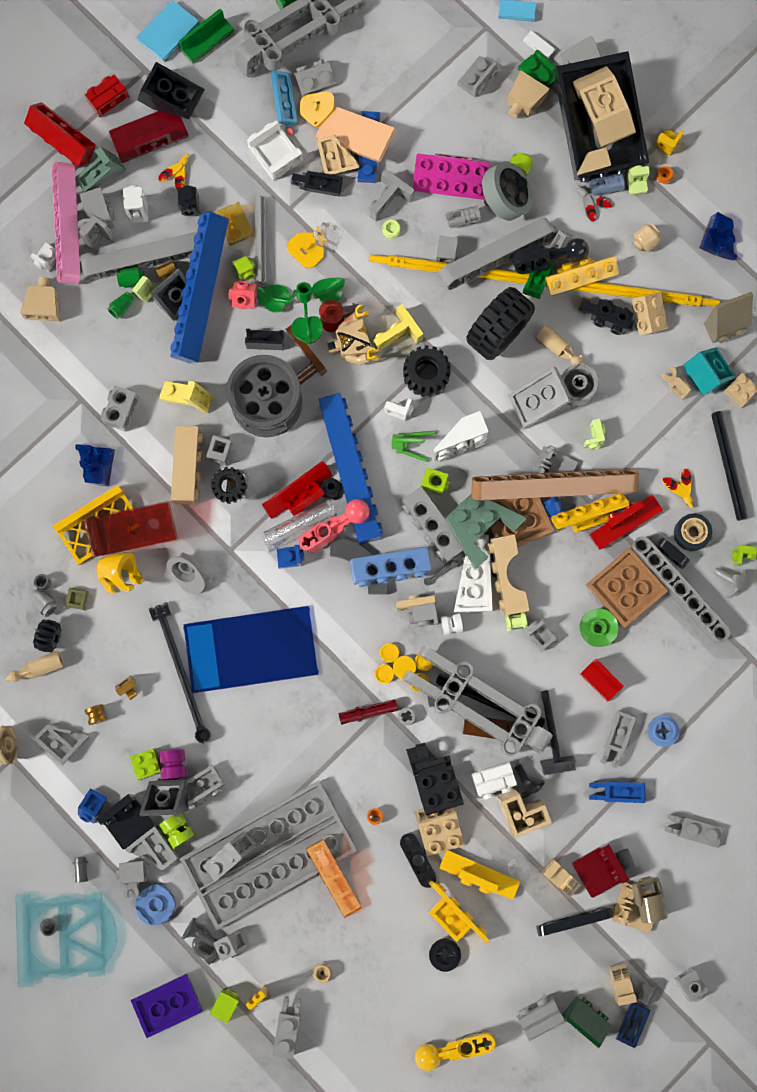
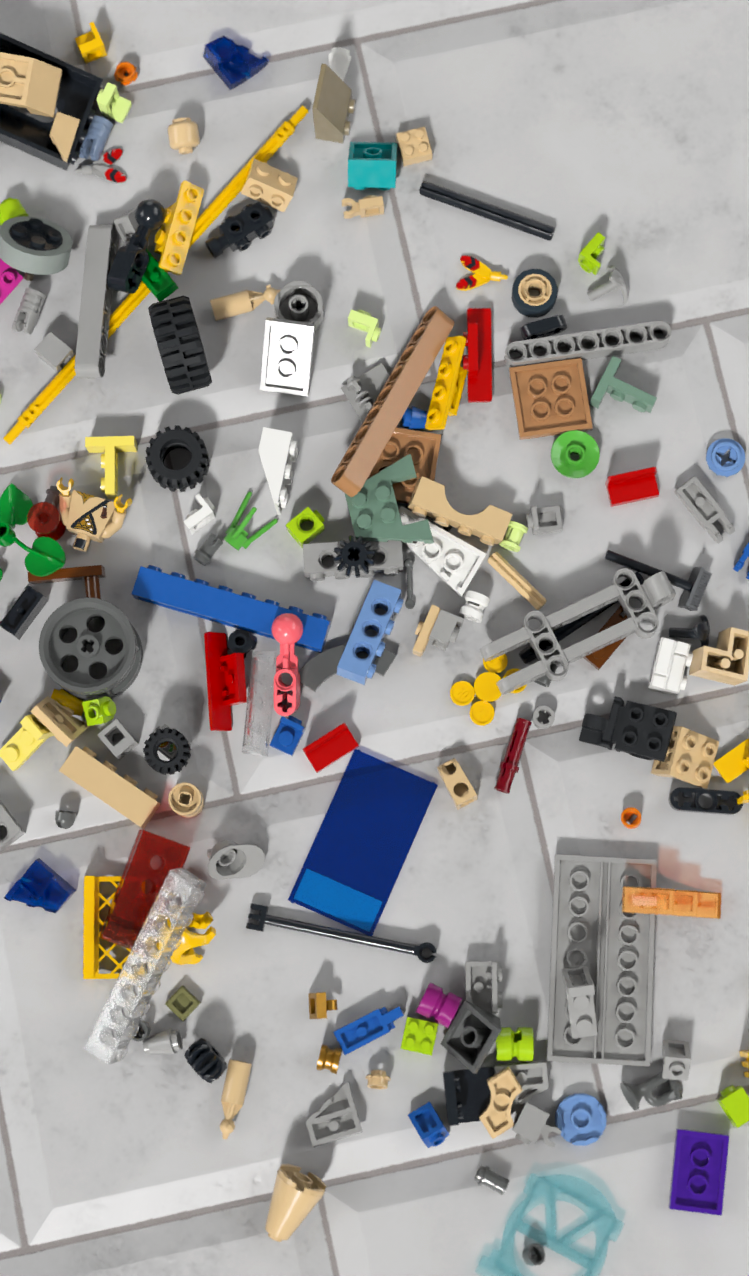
camera: 55 degrees left, 0 degrees up
none -> tan wing [30,696,90,747]
none -> yellow cone [51,688,84,717]
none -> dark grey hinge [55,810,76,829]
none -> lime plate [82,696,116,726]
none -> clear brick [84,868,207,1065]
none -> tan wheel [168,782,204,818]
none -> dark grey pin [194,533,223,566]
none -> red panel [302,722,359,773]
none -> black gear [333,535,375,578]
none -> blue hinge [333,1006,404,1055]
none -> tan plate [365,1070,391,1089]
none -> tan leg [437,758,478,810]
none -> tan tile [478,1066,523,1139]
none -> tan axle [488,552,547,610]
none -> sand green bracket [589,356,657,413]

